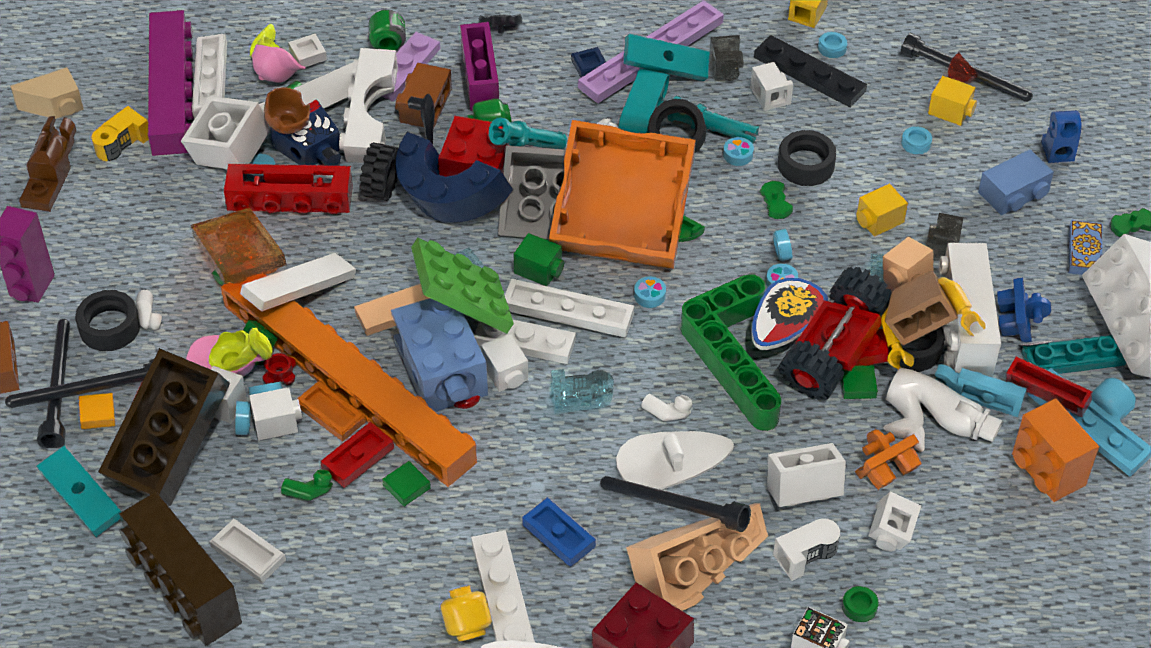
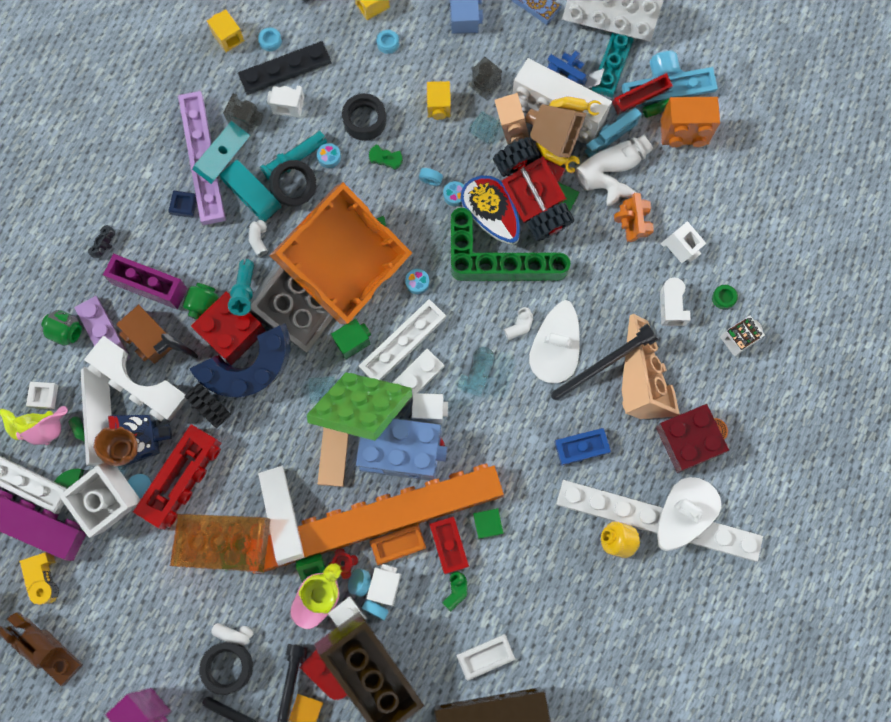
camera: 60 degrees left, 25 degrees up
white brick [767,443,846,507] -> none

